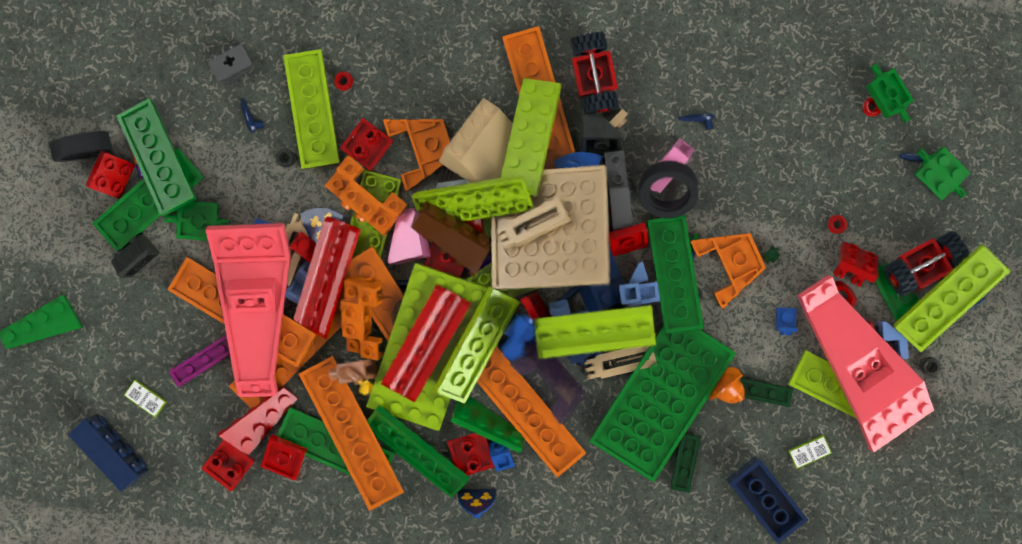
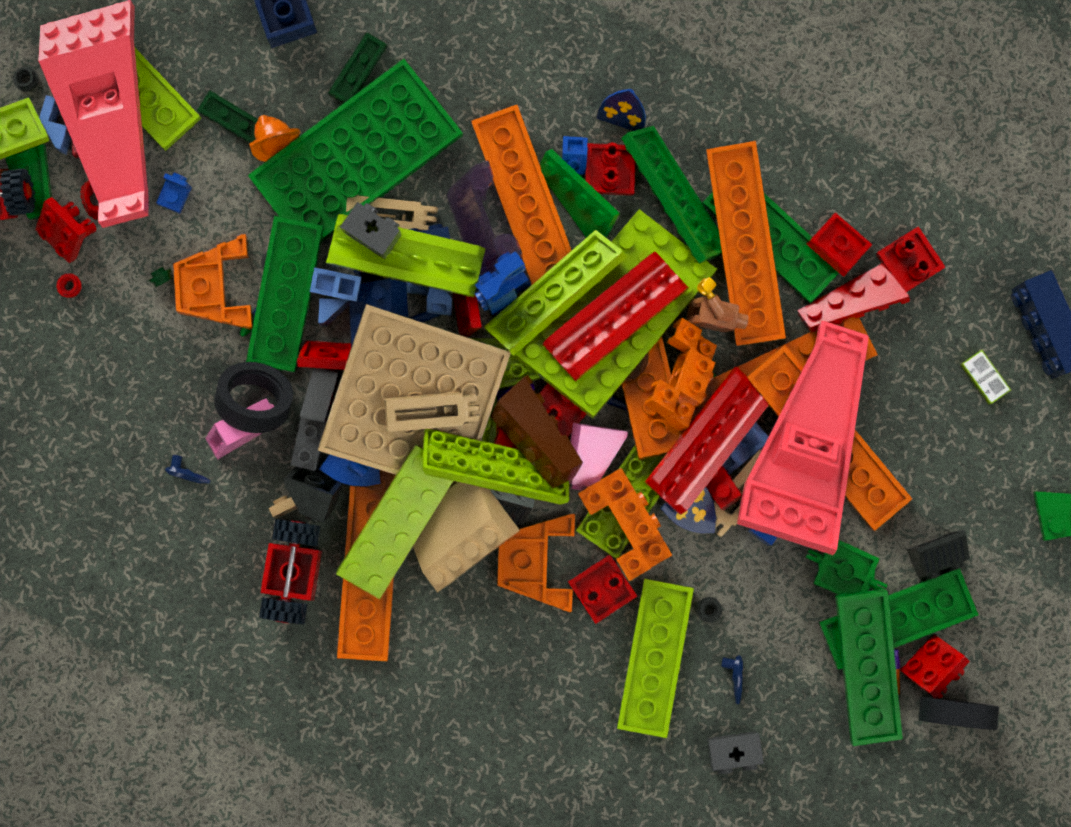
camera: 160 degrees left, 5 degrees down
magenta tile [168,335,230,387] -> none
red plate [334,71,353,91] -> none
tile [788,435,832,469] -> none
none -> dark grey brick [340,202,402,260]

